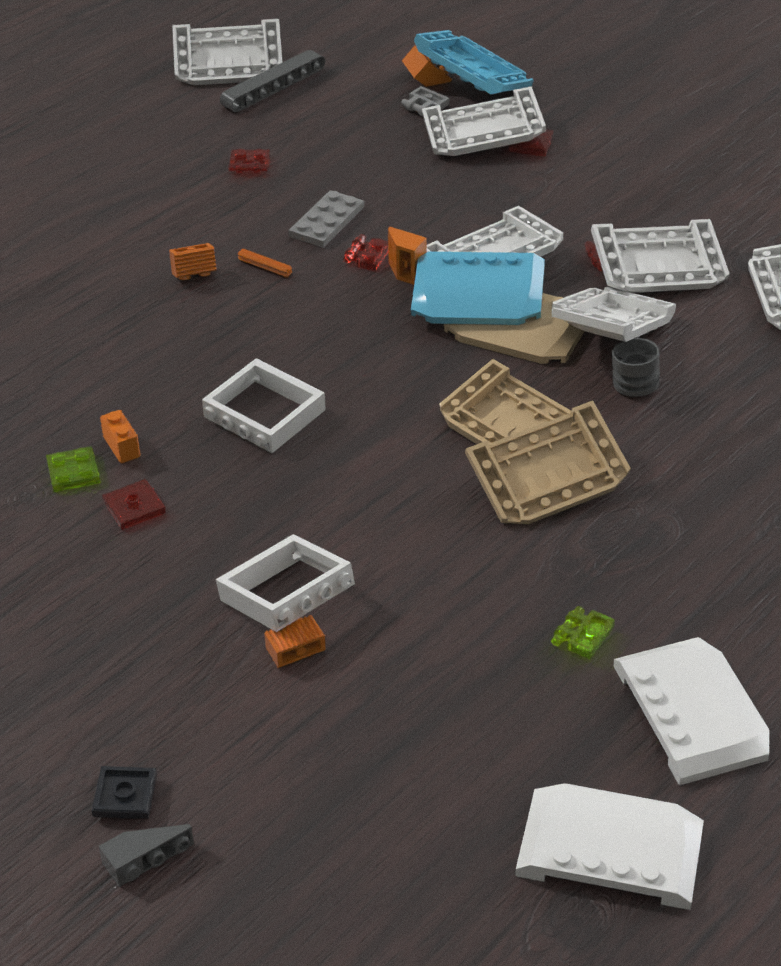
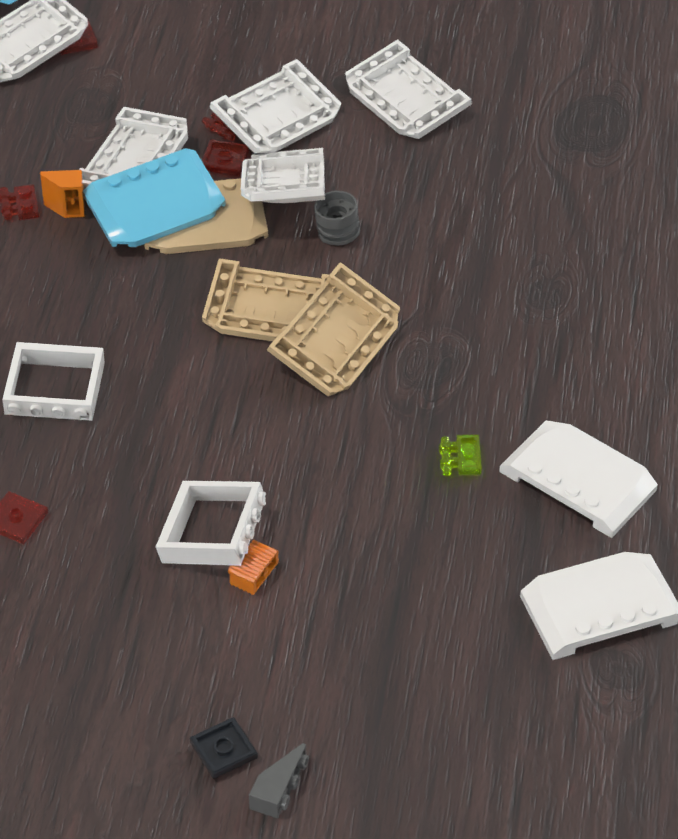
camera: 35 degrees left, 5 degrees up
none -> clear red plate [202,139,249,176]

